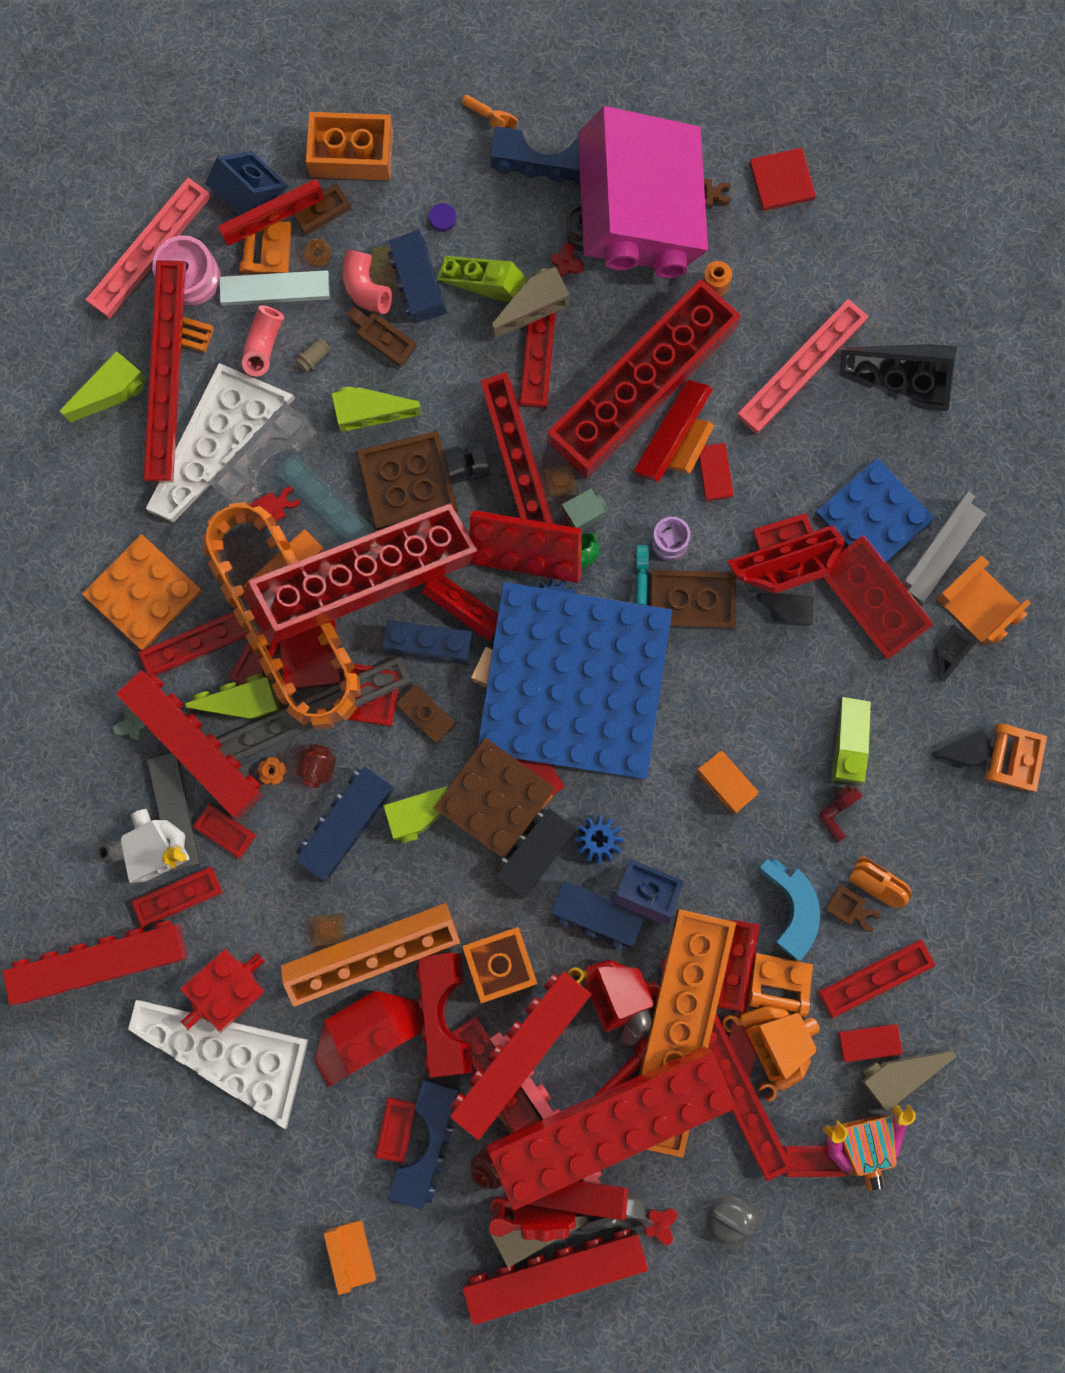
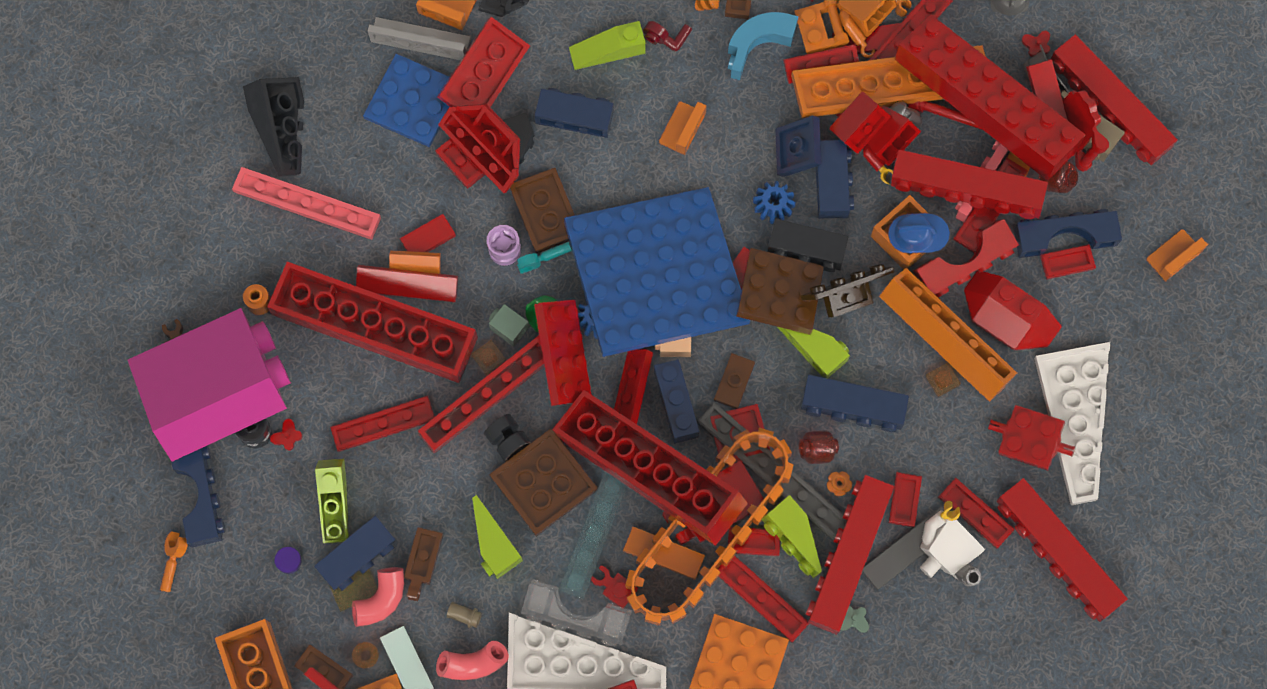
camera: 115 degrees left, 5 degrees down
dark tan slope [492,267,570,339] -> none
red tile [749,148,816,211] -> none
none -> dark blue brick [535,88,614,138]
none -> dark brown bracket [801,264,895,317]
none -> red panel [830,92,891,154]
none -> blue piece [888,213,950,253]

